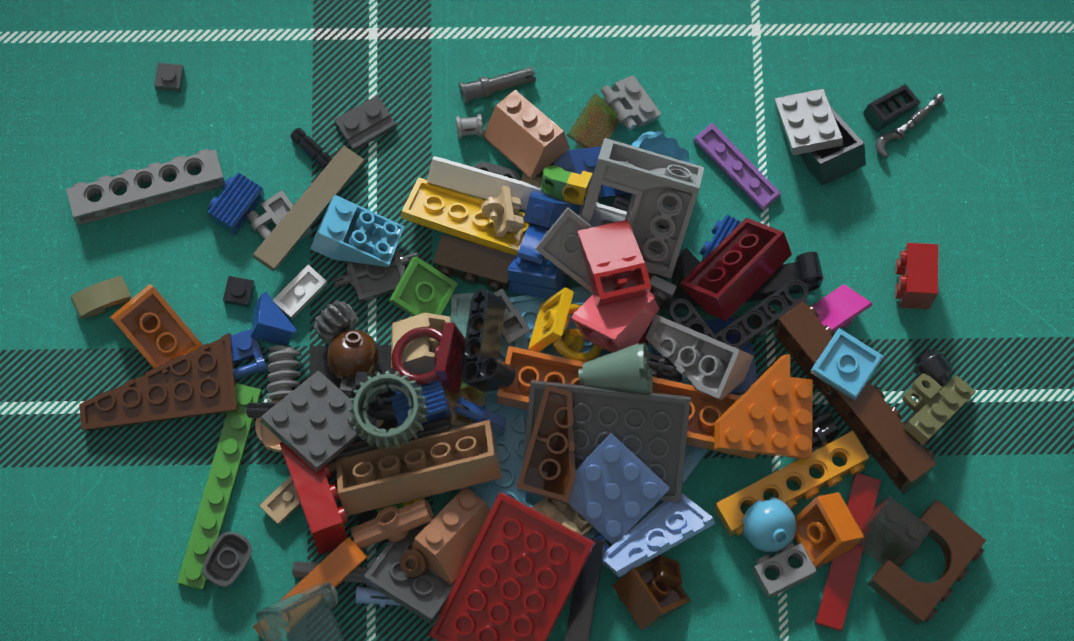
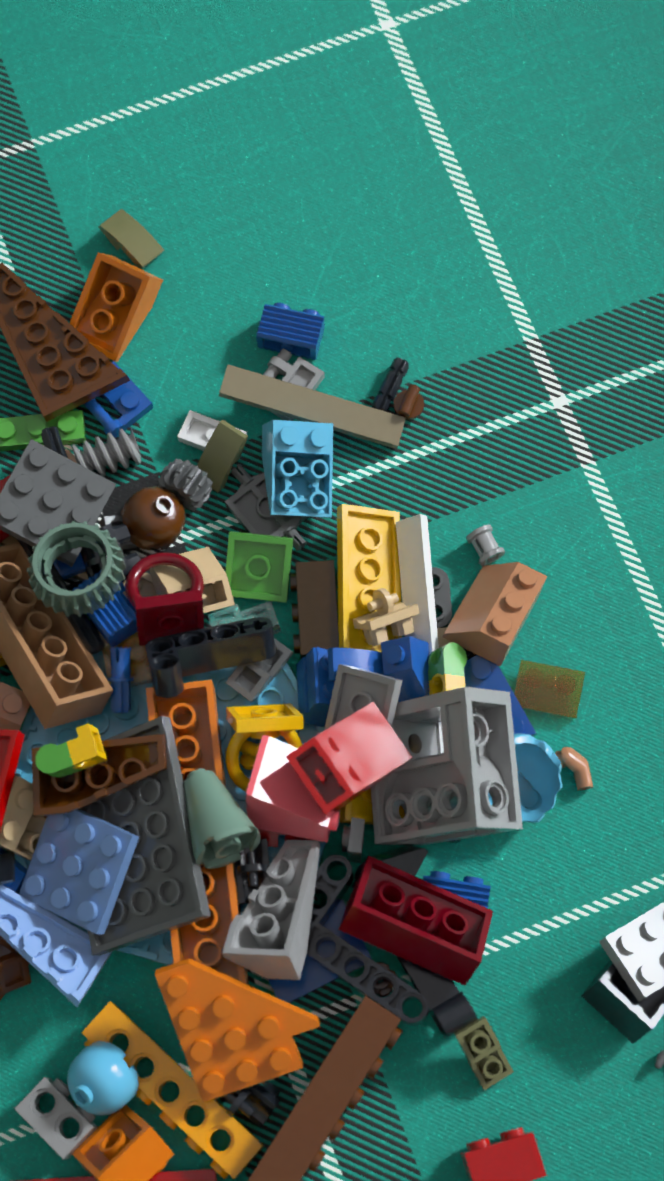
camera: 75 degrees right, 0 degrees up
light grey brick [66,149,225,226] -> none
dark grey plate [154,63,184,92] -> none
black plate [223,276,255,308] -> none
blue slope [250,292,297,346] -> none
dark grey plate [334,95,397,152] -> none
dark grey pin [459,66,536,104] -> none
light grey plate [600,75,661,131] -> none
medium lavender tile [693,123,781,212] -> none
medium azure tile [810,328,884,401] -> none
dark pink piece [812,284,872,332] -> none
none -> leg [35,723,107,778]
none -> olive slope [197,420,248,492]
none -> reddish brown plate [394,384,424,420]
none -> olive slope [454,1016,514,1090]
none -> nougat arm [555,747,593,791]

